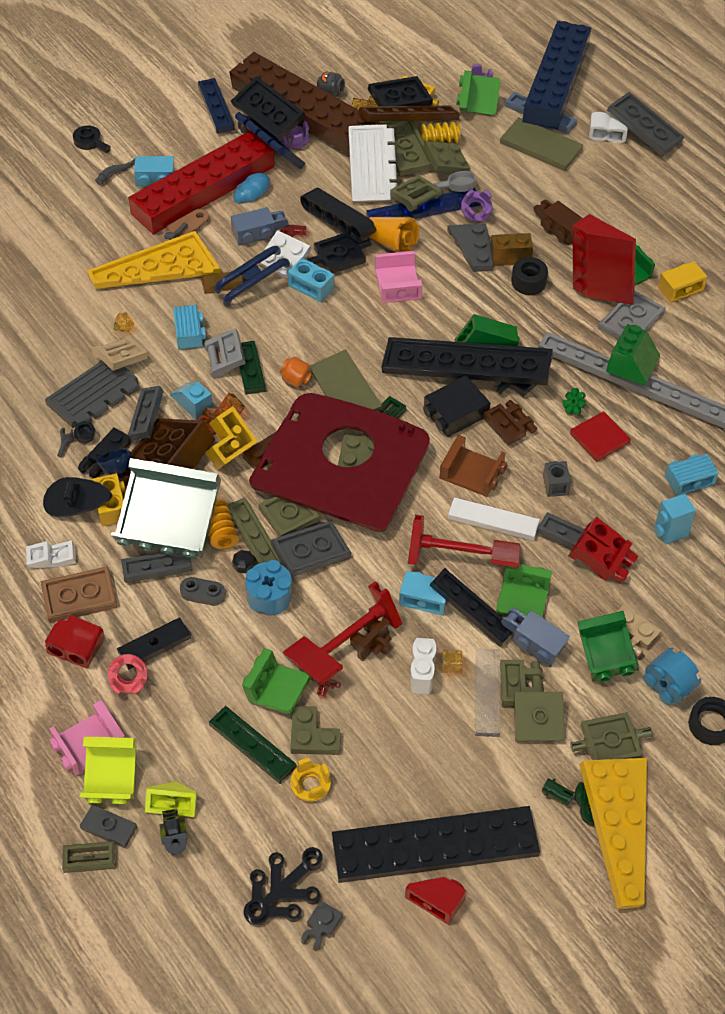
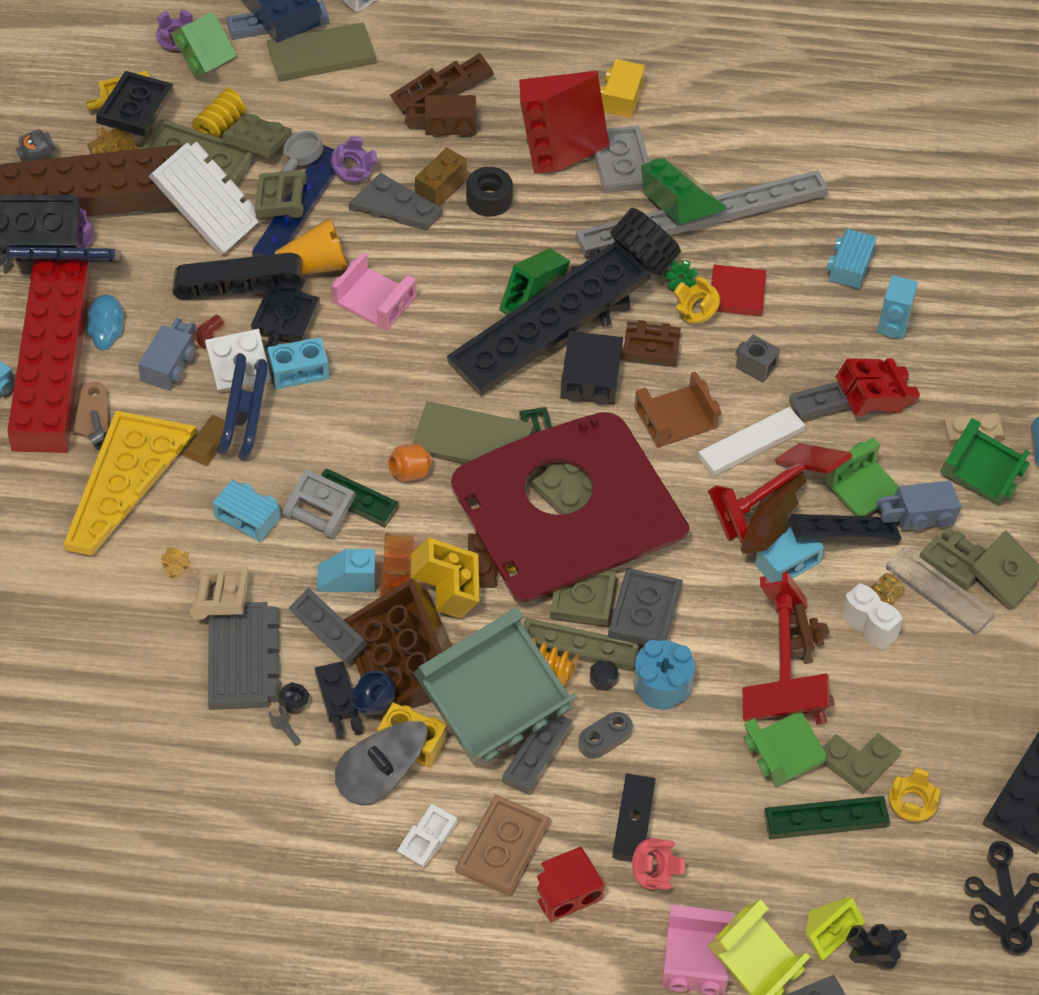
camera: 50 degrees left, 0 degrees up
reddish brown tile [358,105,460,122] -> none
none -> reddish brown slope [390,53,494,114]
none -> black tyre [610,207,681,276]
none -> yellow piece [674,276,720,324]
none -> reddish brown slope [741,471,807,554]

